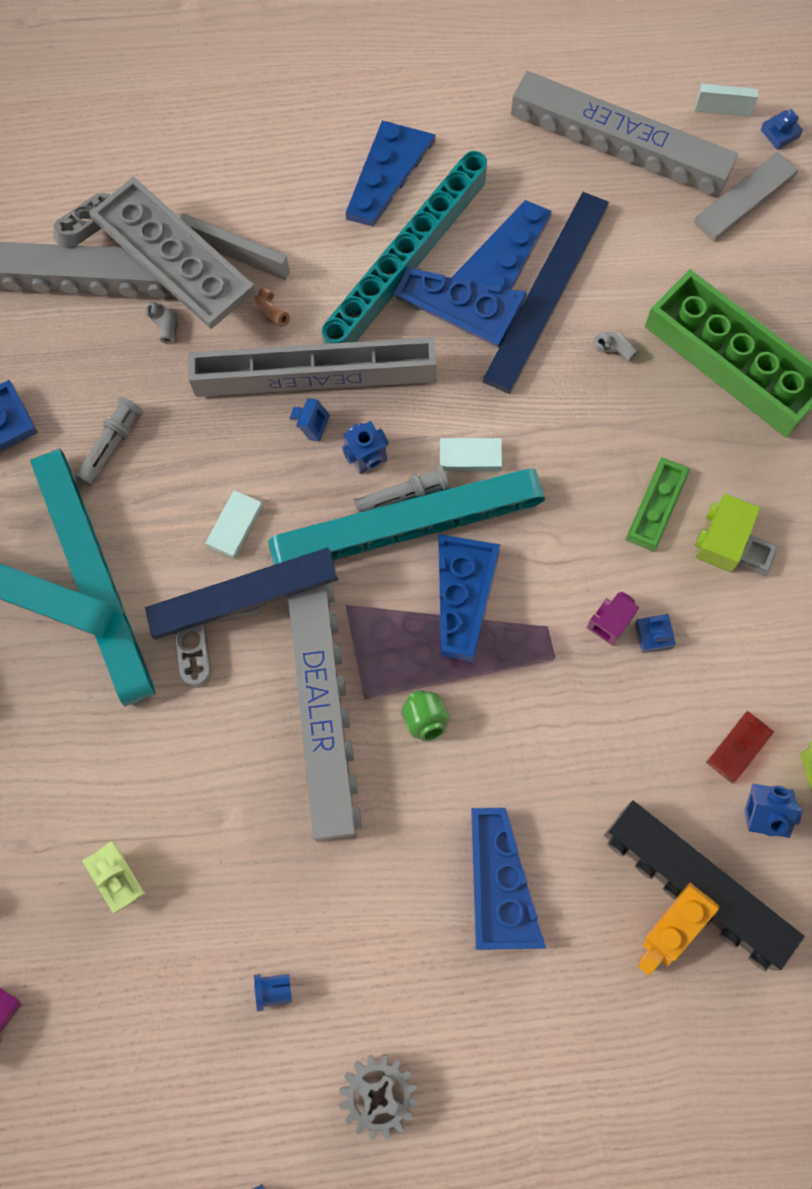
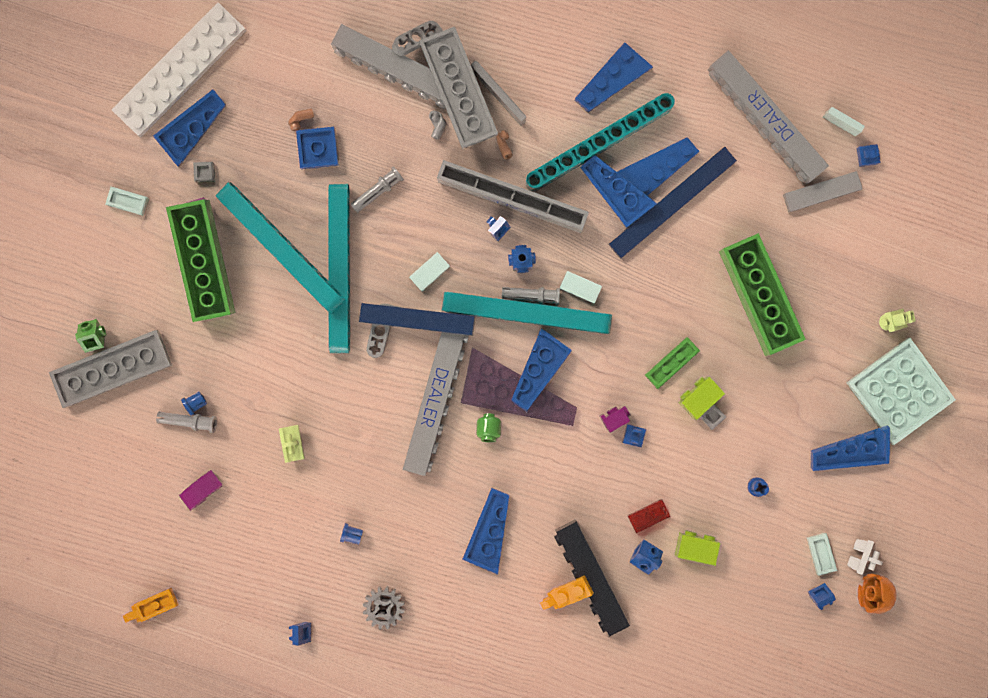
camera: 20 degrees right, 15 degrees up
light grey arm [594,332,639,362] -> none

